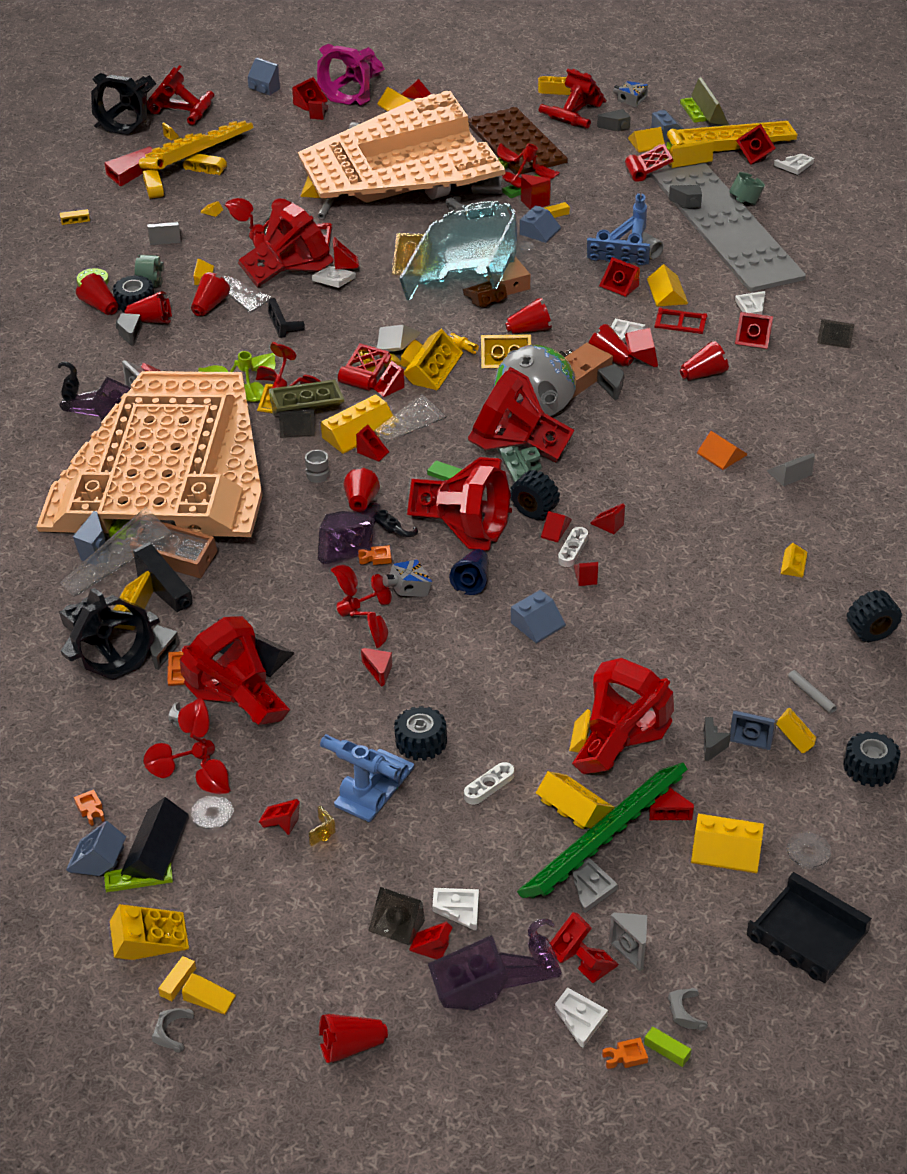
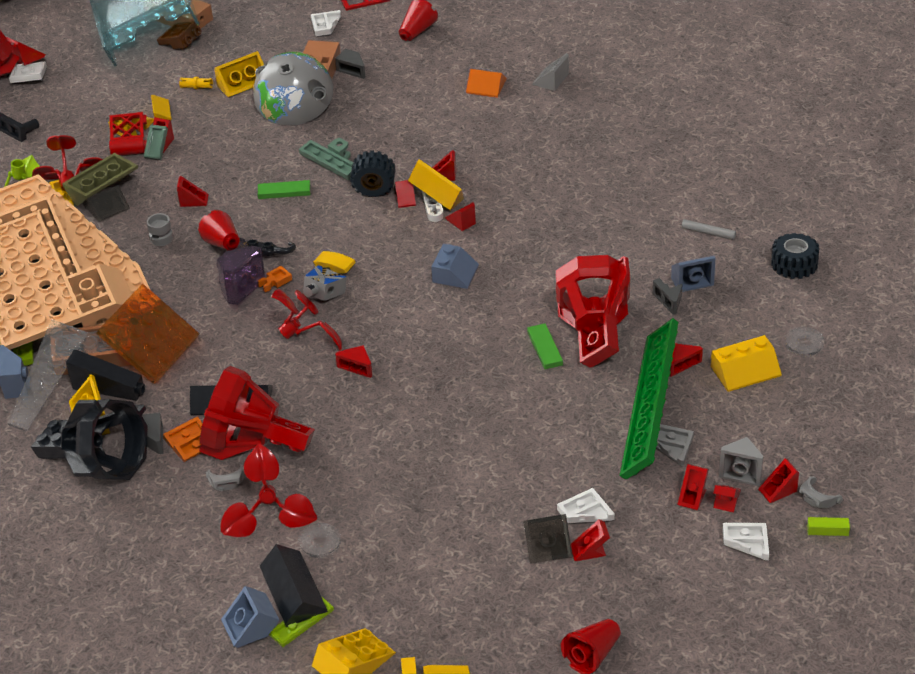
camera: 30 degrees left, 0 degrees up
orange plate [74,789,105,826] -> none
red slope [259,799,300,835] -> none
clear yellow bracket [309,805,336,847] -> none
medium blue plate [320,734,414,822] -> none
yellow slope [321,395,398,454] -> none
clear wing [374,394,446,444] -> none
slope [377,325,420,352] -> none
clear yellow slope [392,233,430,276] -> none
black wheel [394,706,447,761] -> none
yellow slope [404,328,463,390] -> none
red plate [407,457,512,551] -> none
clear purple slope [428,919,562,1011] -> none
dark blue cone [449,549,488,595] -> none
white beam [464,762,514,805] -> none
red plate [468,367,574,463] -> none
red cone [505,298,552,334] -> none
yellow slope [536,771,615,829] -> none
yellow slope [569,709,591,752] -> none
red cone [588,324,634,367] -> none
orange plate [602,1037,648,1069] -> none
slope [625,328,658,367] -> none
black panel [747,872,872,984] -> none
yellow slope [776,708,816,753] -> none
yellow slope [780,543,808,578] -> none
black wheel [847,590,902,643] -> none
none -> clear orange plate [96,284,200,384]
none -> sand green tile [144,124,168,160]
none -> yellow slope [313,251,356,273]
none -> yellow slope [408,159,464,210]
none -> bright green tile [527,323,563,370]
none -> red slope [758,458,799,503]

